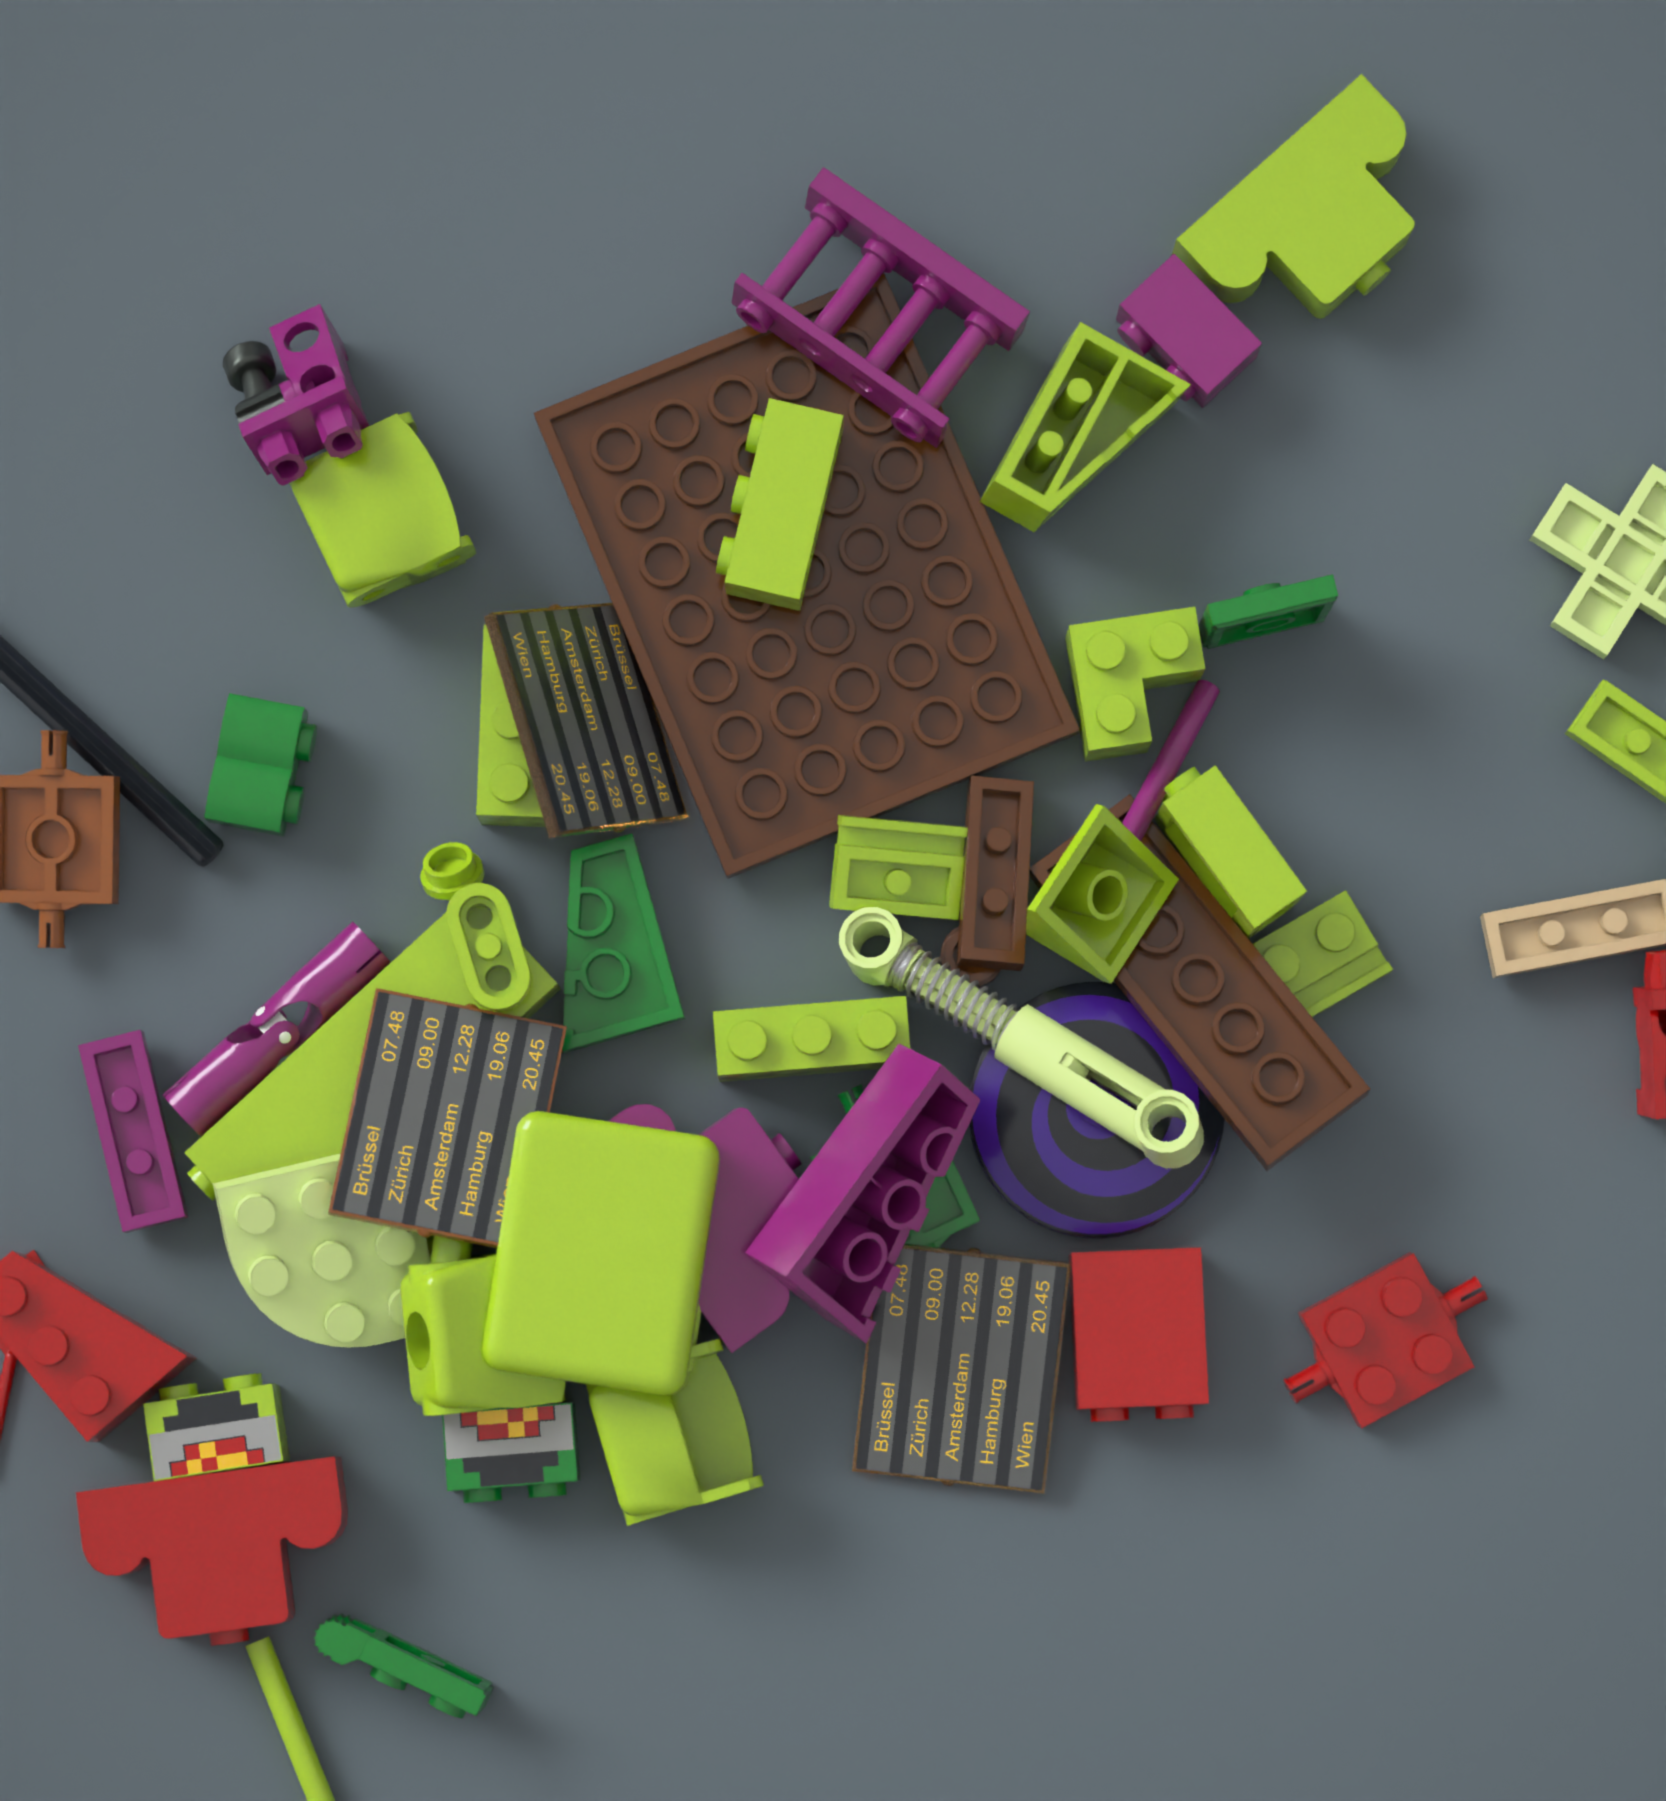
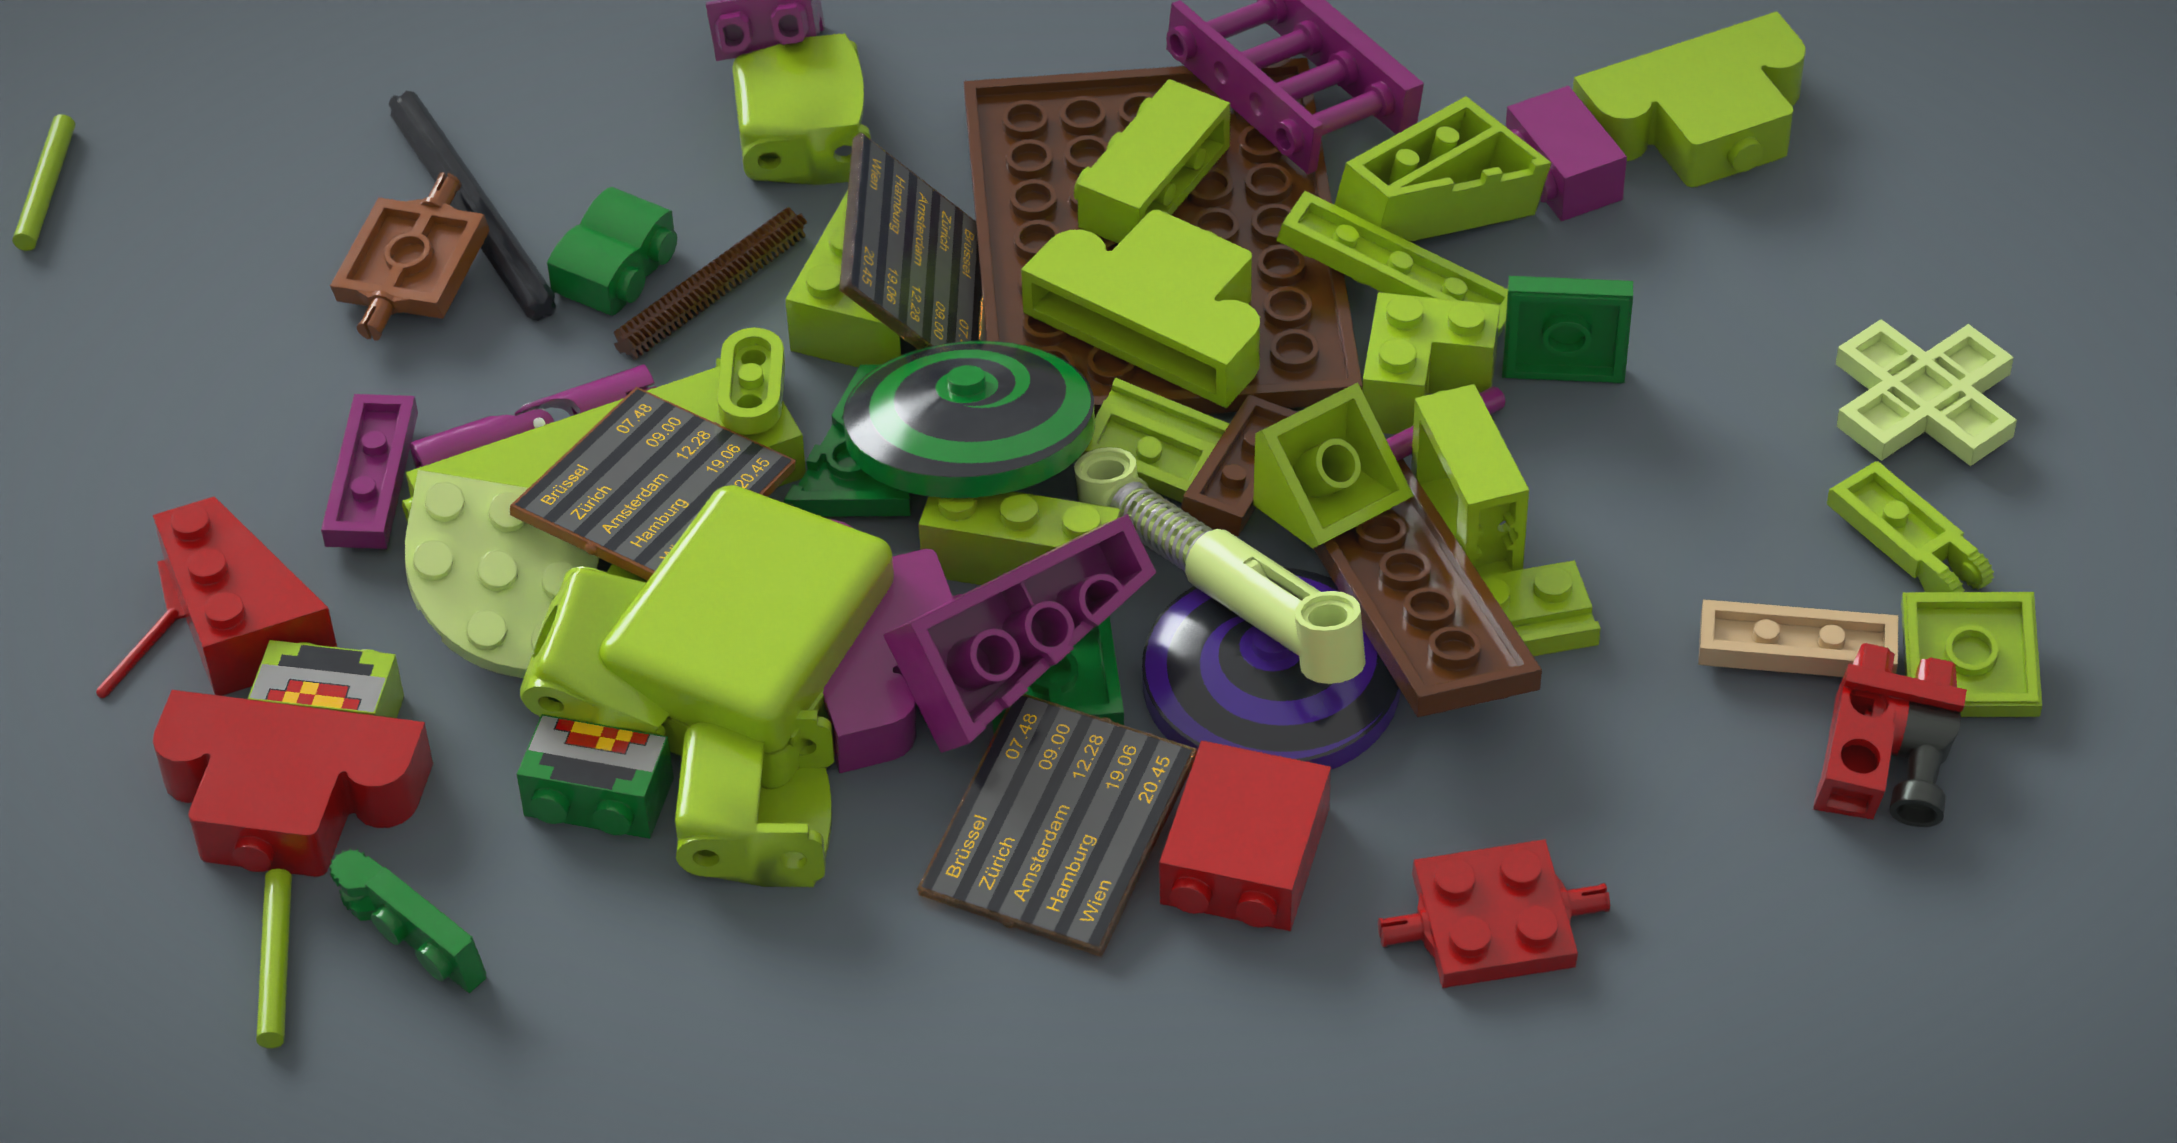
camera: 20 degrees right, 35 degrees down
none -> reddish brown axle [613,207,807,360]
none -> dish [843,341,1095,498]
none -> lime brick [1021,210,1260,408]
none -> lime plate [1276,191,1508,337]

